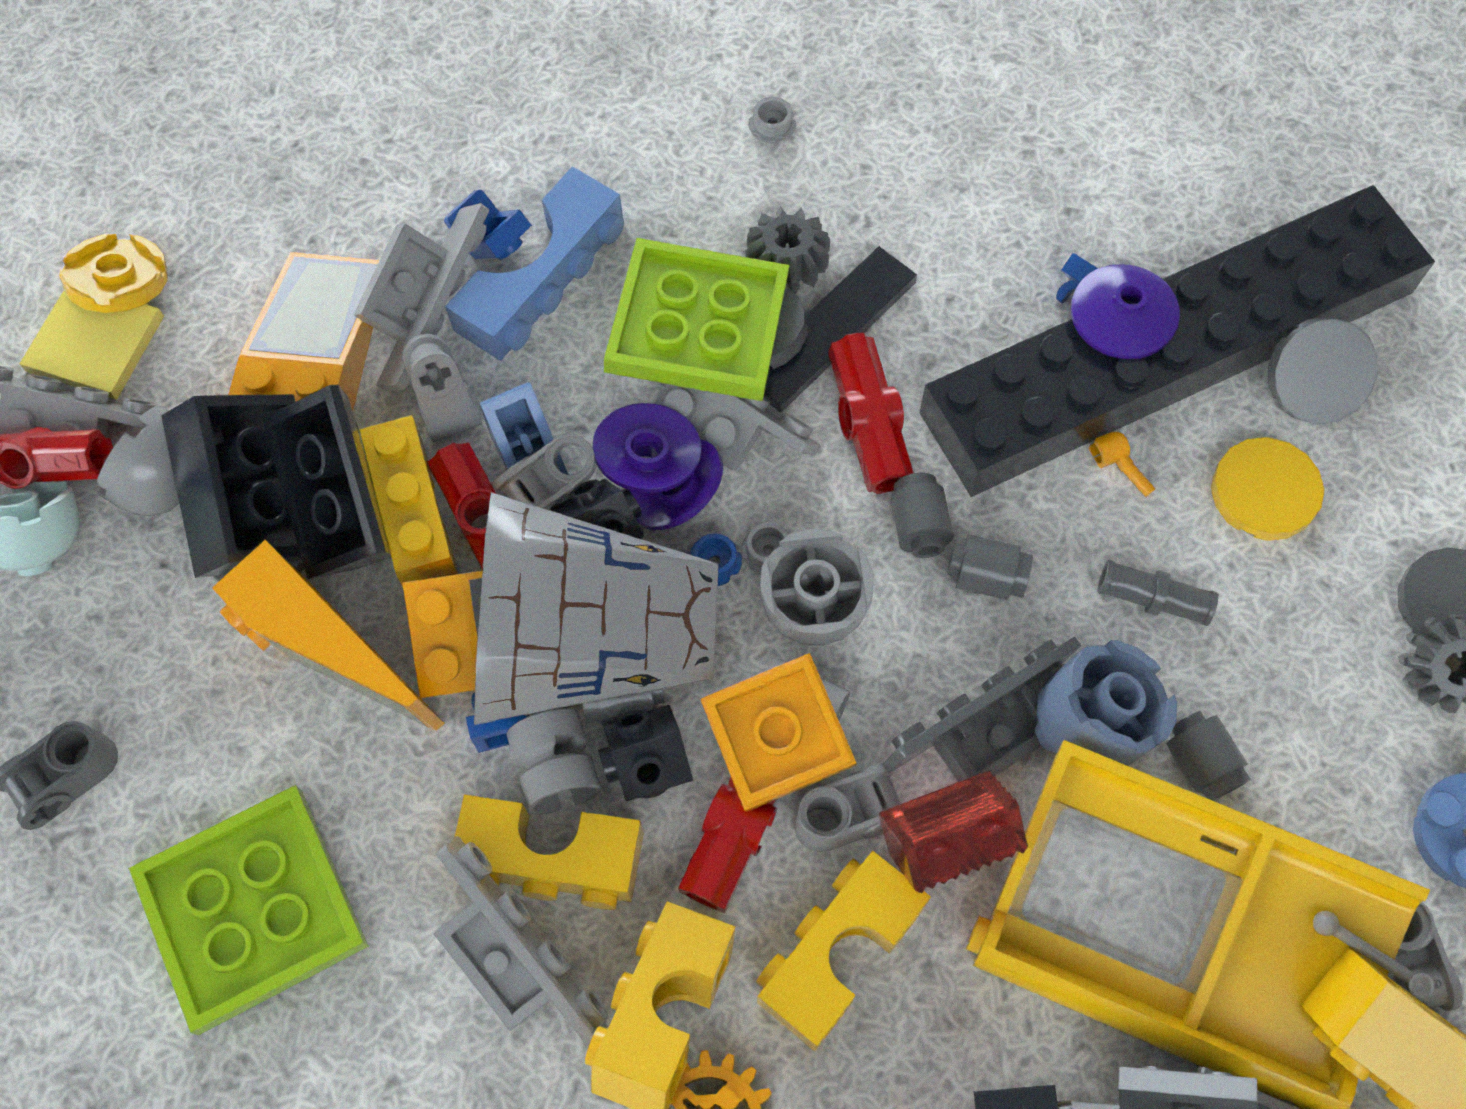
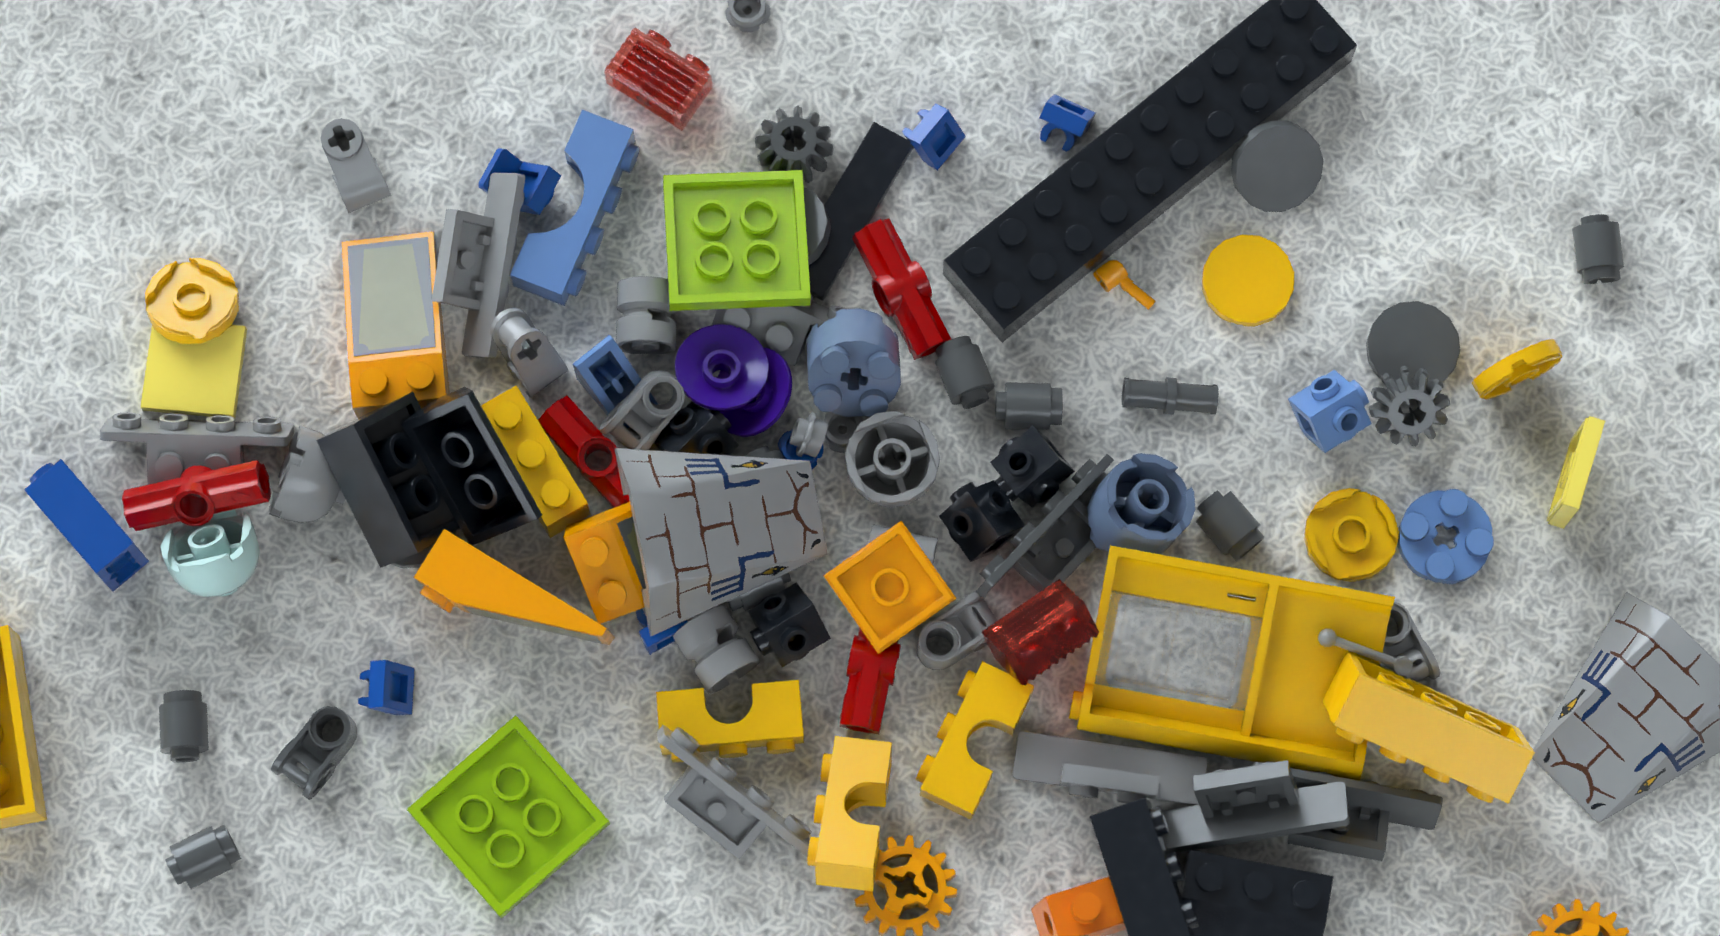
camera: 15 degrees left, 10 degrees up
dark purple dish [1071,264,1180,359] -> none
none -> light grey piece [321,118,391,213]
none -> blue tile [358,660,415,715]
none -> clear red brick [604,28,713,131]
none -> light grey wheel [616,276,676,354]
none -> light grey plate [790,412,828,457]
none -> sand blue brick [806,308,901,417]
none -> blue tile [902,104,966,170]
none -> black brick [939,480,1025,562]
none -> black brick [990,425,1075,508]
none -> light grey bracket [1013,732,1207,805]
none -> medium blue brick [1288,370,1372,453]
none -> yellow tile [1304,488,1399,582]

